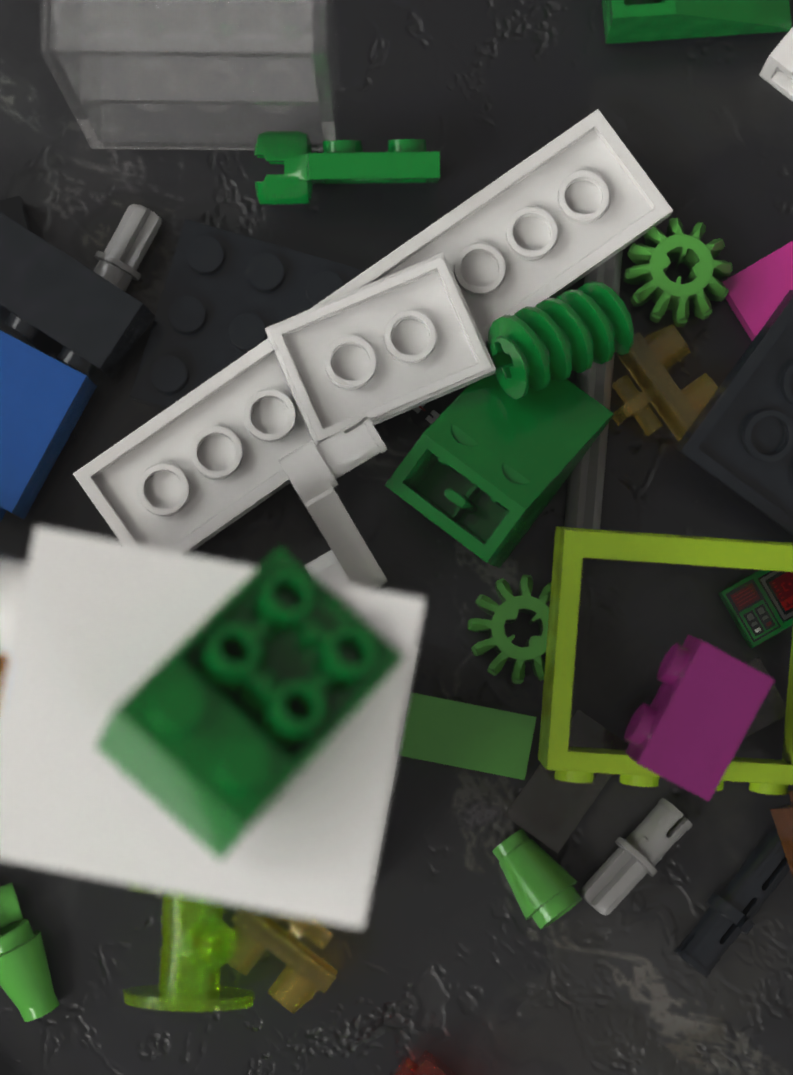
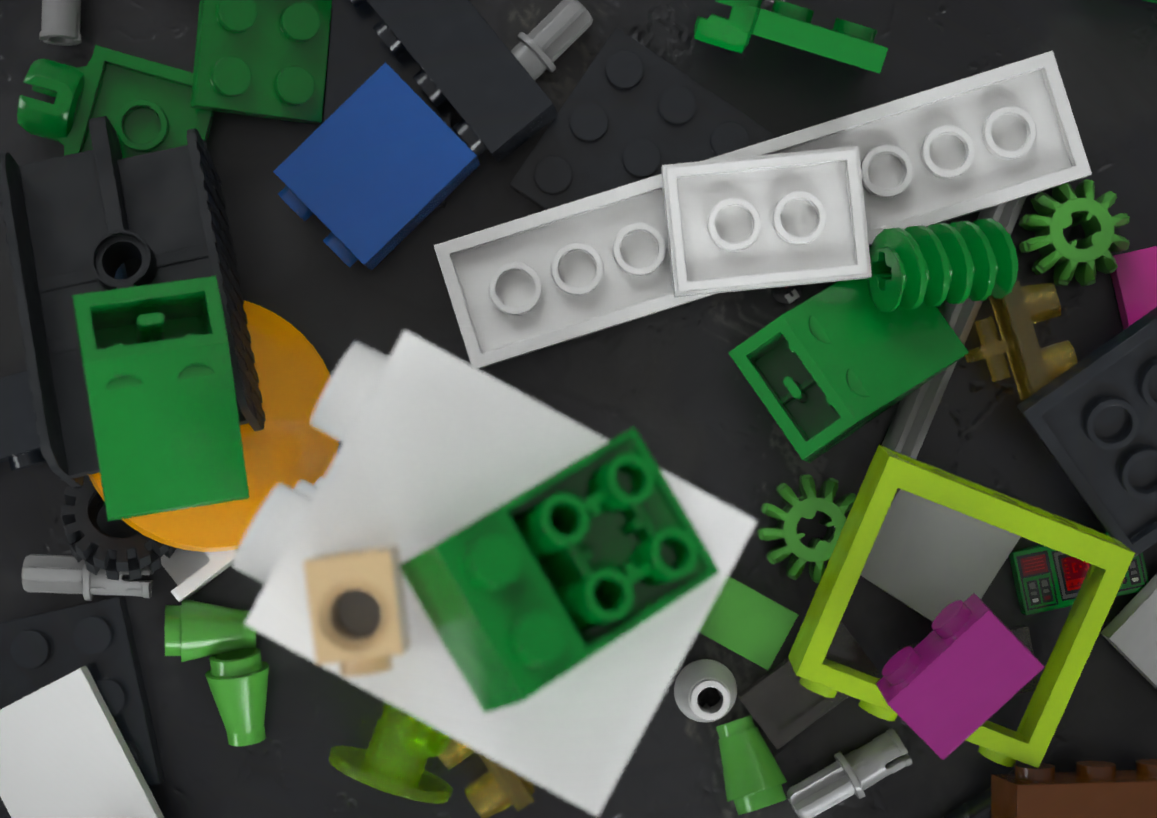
camera: 15 degrees right, 5 degrees up
white beam [278,414,388,589] -> none
none -> tan brick [304,545,411,676]
none -> white cone [674,659,737,723]
none -> light grey tile [860,488,1021,622]

